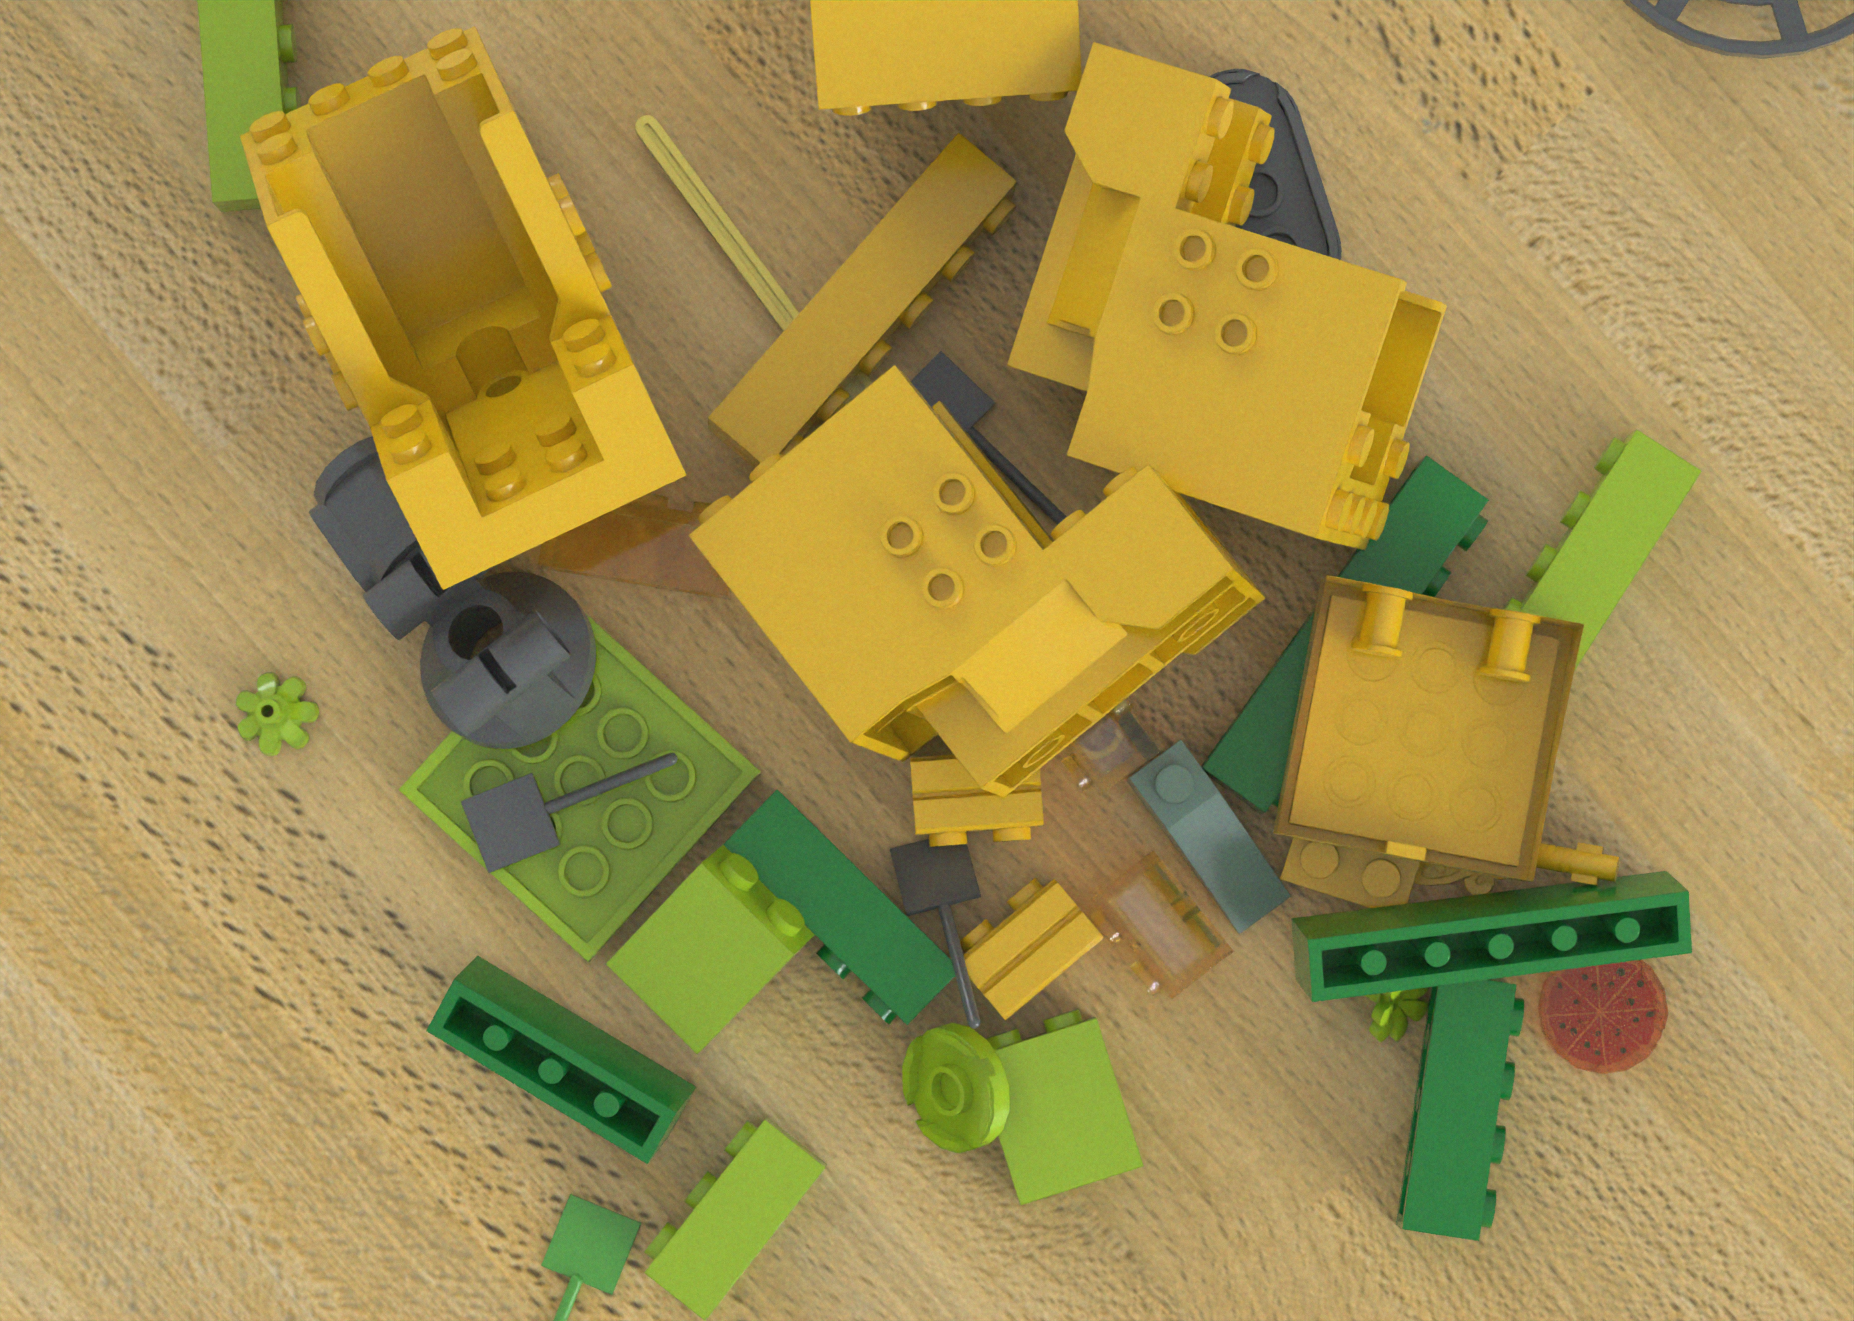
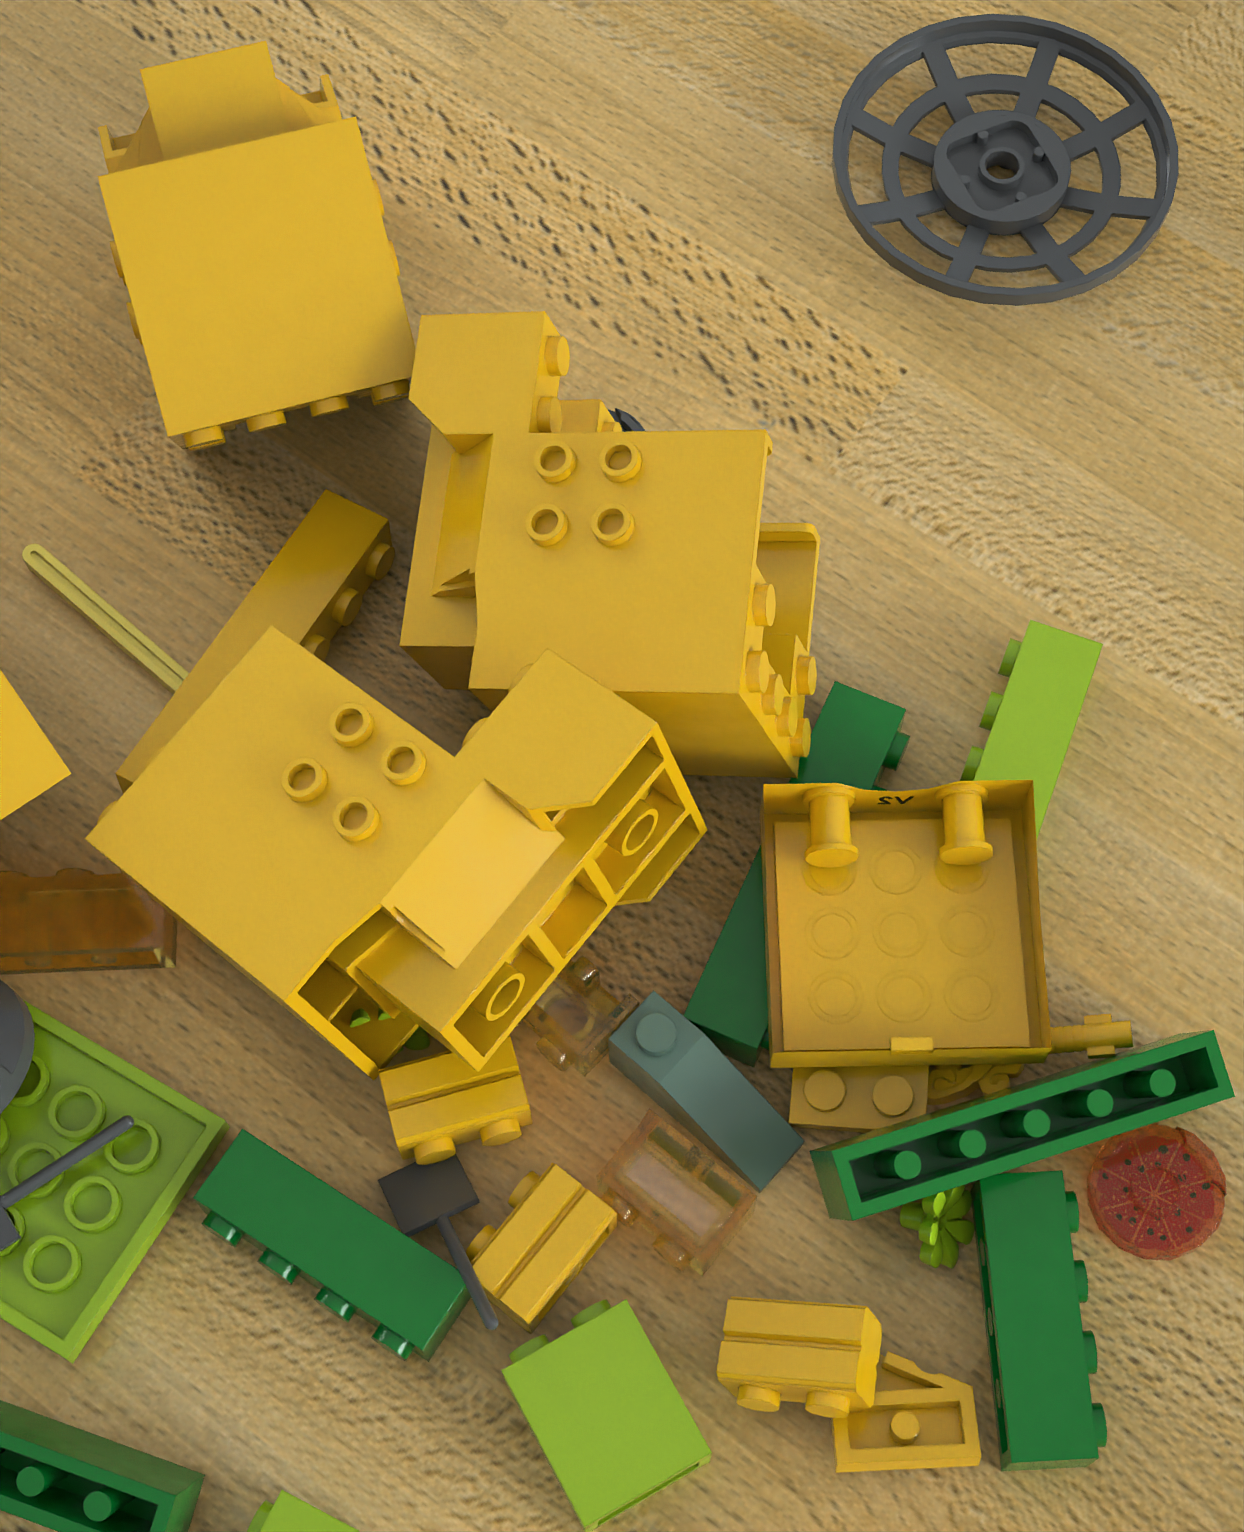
camera: 10 degrees left, 20 degrees down
lime brick [606,845,814,1054] -> none
lime tile [902,1022,1010,1154] -> none
none -> yellow brick [716,1296,882,1418]
none -> yellow wing [830,1351,981,1473]

